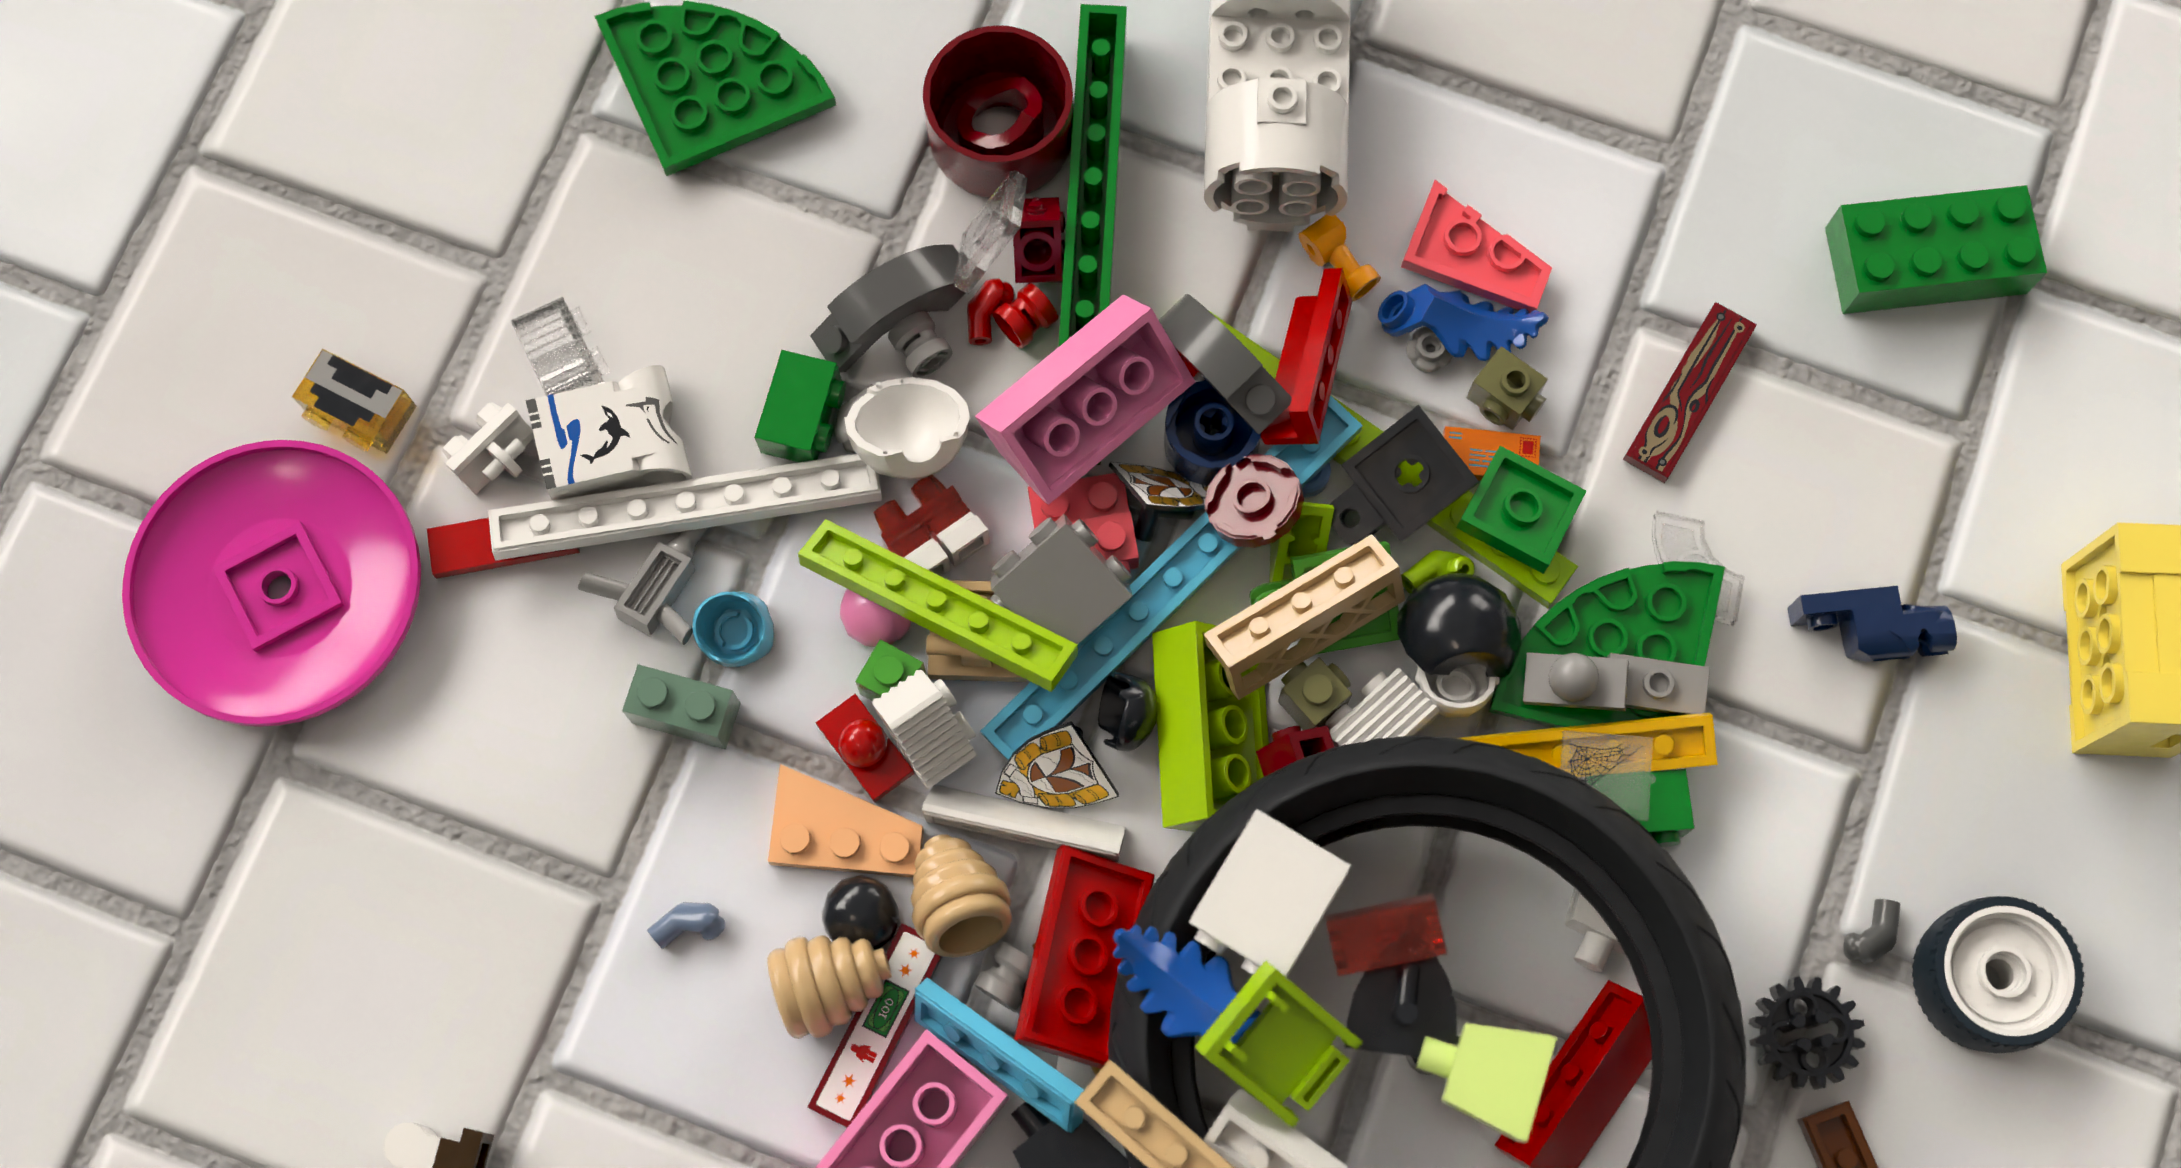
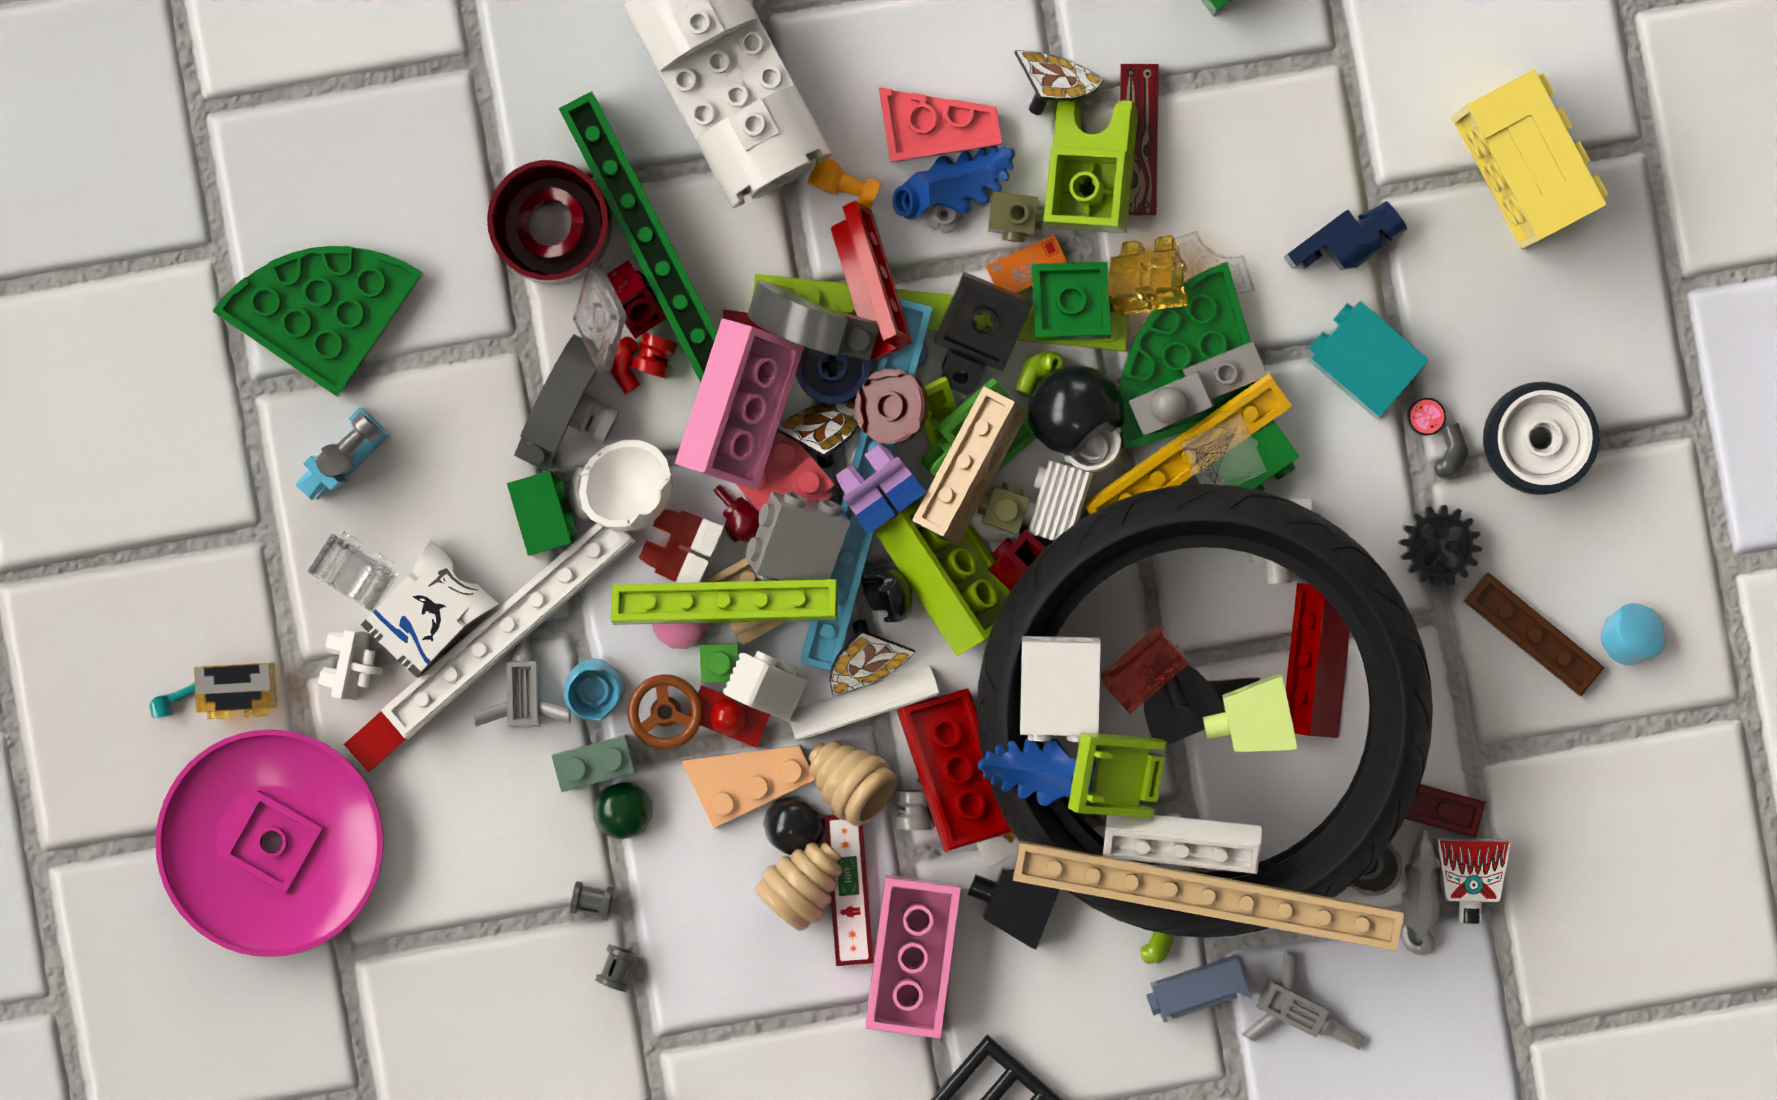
camera: 30 degrees left, 15 degrees up
sand blue arm [647,902,725,949] -> none
medium azure tile [914,978,1084,1133] -> none
none -> teal hand [149,683,196,718]
none -> hips [295,408,390,500]
none -> dark grey bush [570,881,614,921]
none -> dark green hair [593,782,652,840]
none -> dark grey bush [595,944,640,992]
none -> dark orange piece [627,674,703,750]
none -> dark red piece [713,485,760,543]
none -> lavender hips [836,443,927,535]
none -> shield [1014,50,1104,115]
none -> lime brick [1044,100,1138,233]
none -> clear yellow hips [1107,235,1188,315]
none -> teal brick [1307,301,1429,419]
none -> tile [1407,398,1446,436]

